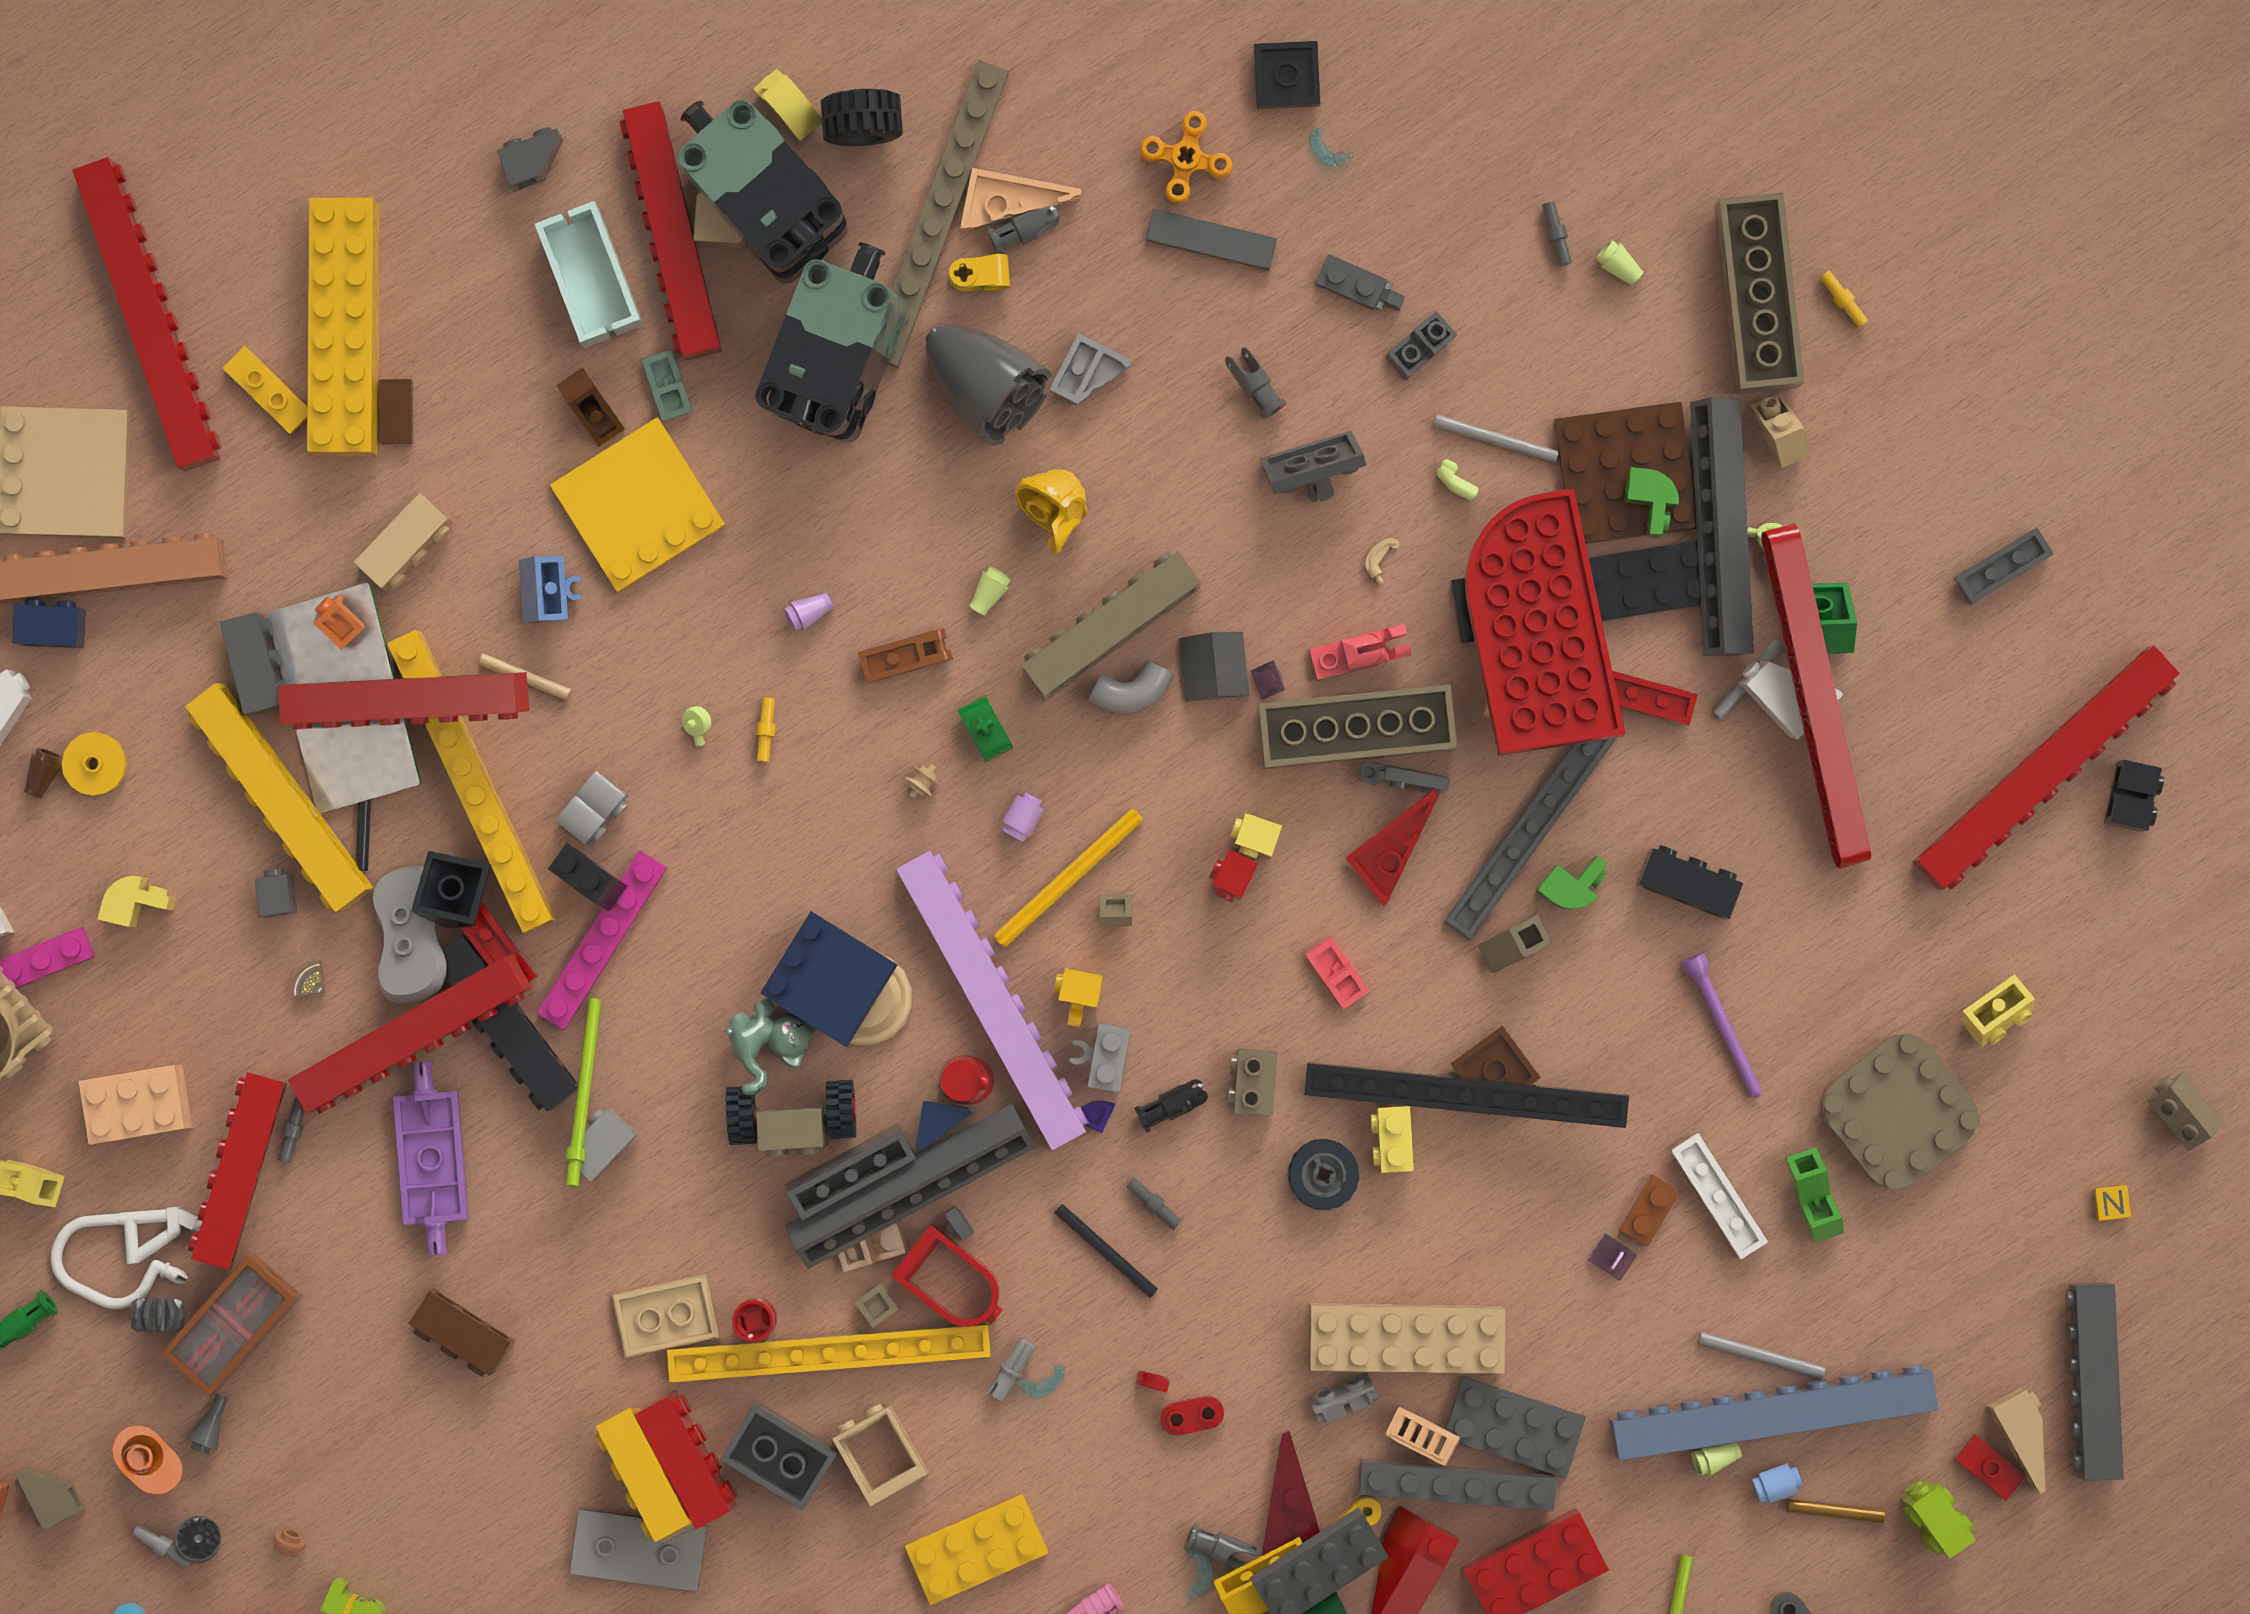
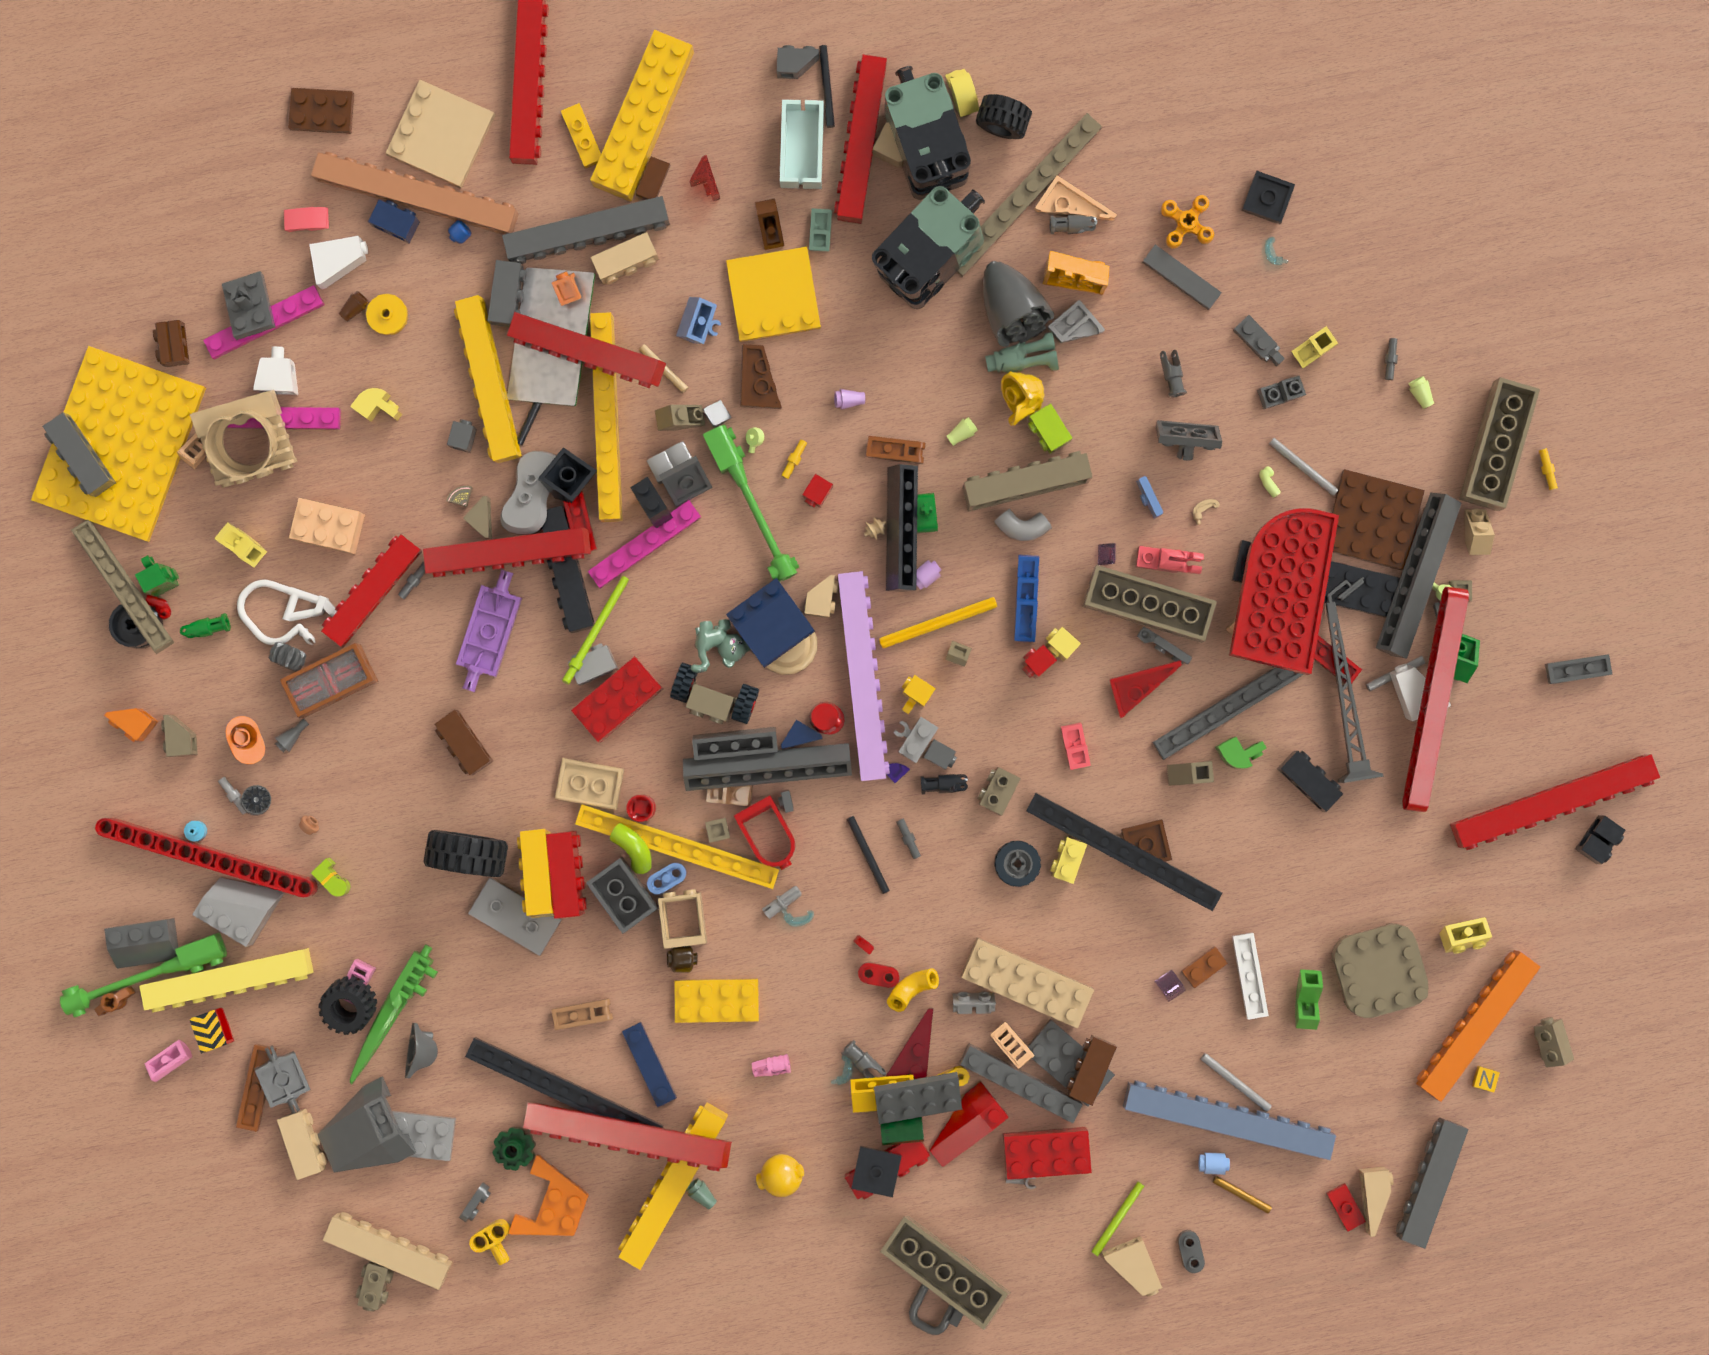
camera: 25 degrees right, 0 degrees up
yellow piece [949,254,1011,292] -> none
dark grey slope [1180,632,1249,702] -> none
bright green brick [1624,467,1679,539] -> none
medium lavender piece [1681,952,1762,1098] -> none
yellowish green cone [1691,1442,1742,1477] -> none
lime brick [1900,1480,1976,1559] -> none
none -> black tyre [423,830,508,877]
none -> blue piece [448,220,472,244]
none -> dark tan slope [463,496,492,540]
none -> dark grey brick [502,196,670,264]
none -> red brick [571,656,664,743]
none -> lime cylinder [610,823,652,874]
none -> medium blue plate [647,863,687,894]
none -> dark tan slope [655,405,705,431]
none -> dark grey plate [659,456,713,507]
none -> dark brown head [667,946,698,973]
none -> clear red slope [689,155,721,201]
none -> slope [703,400,732,428]
none -> bright green bar [703,425,800,582]
none -> reddish brown wing [740,344,782,409]
none -> red brick [802,474,833,508]
none -> tan slope [805,575,838,618]
none -> black bar [819,45,835,128]
none -> black brick [886,464,918,592]
none -> yellow cylinder [887,968,939,1012]
none -> dark grey brick [924,739,957,770]
none -> sand green piece [985,332,1059,373]
none -> blue slope [1014,555,1040,642]
none -> lime brick [1028,403,1073,454]
none -> light orange wedge [1043,251,1109,295]
none -> reddish brown brick [1066,1035,1117,1106]
none -> medium blue plate [1136,476,1163,519]
none -> light yellow brick [1291,326,1338,368]
none -> dark grey piece [1326,577,1384,783]
none -> orange brick [1416,950,1541,1102]
none -> dark tan tile [1449,580,1472,602]

